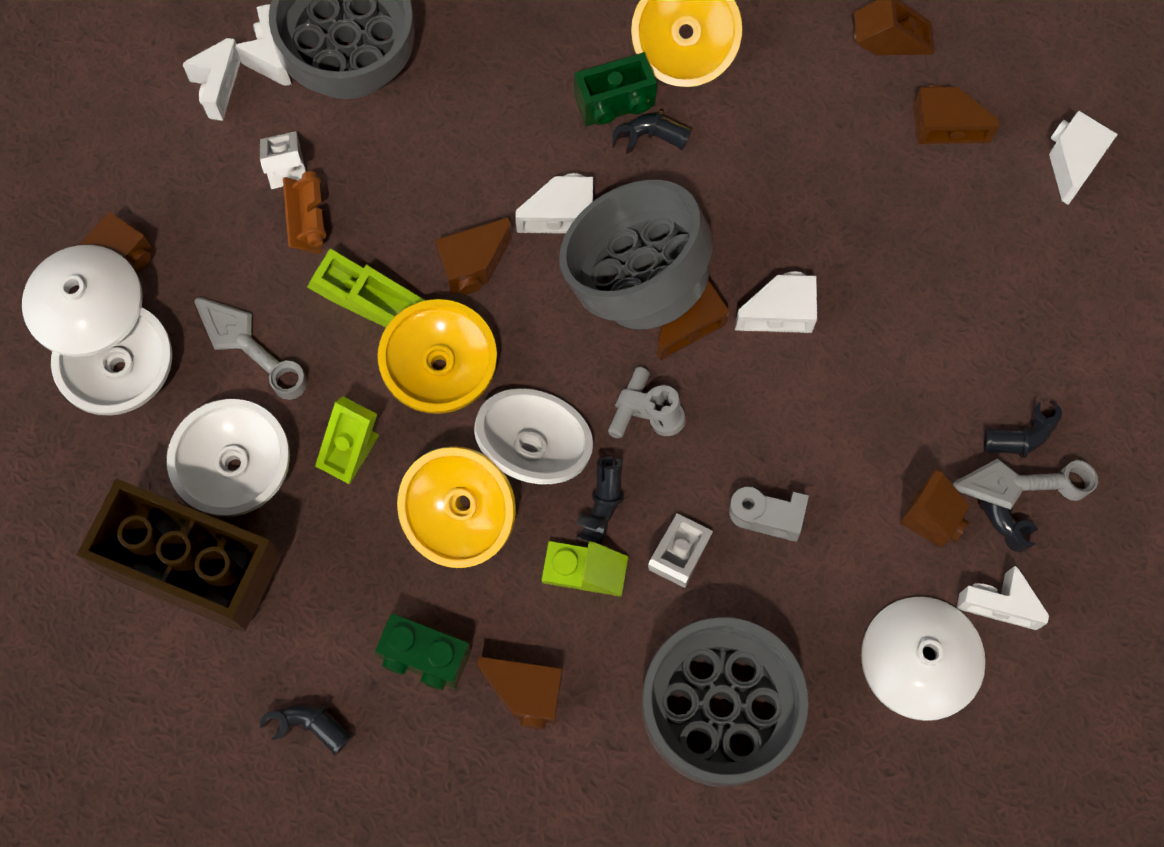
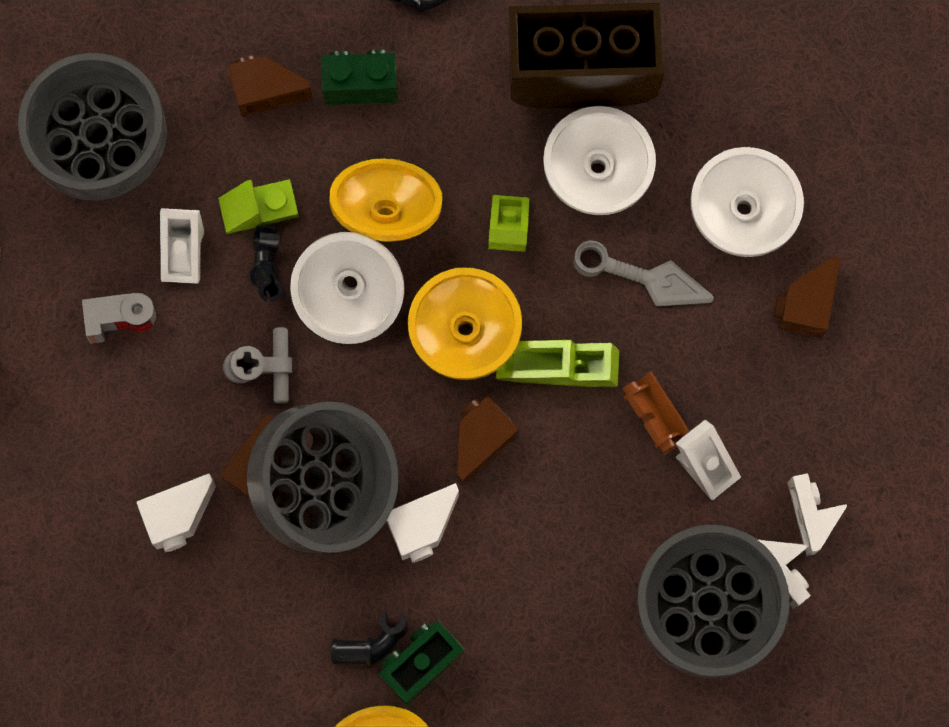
camera: 155 degrees right, 5 degrees up
white dish [22,245,143,357] -> none

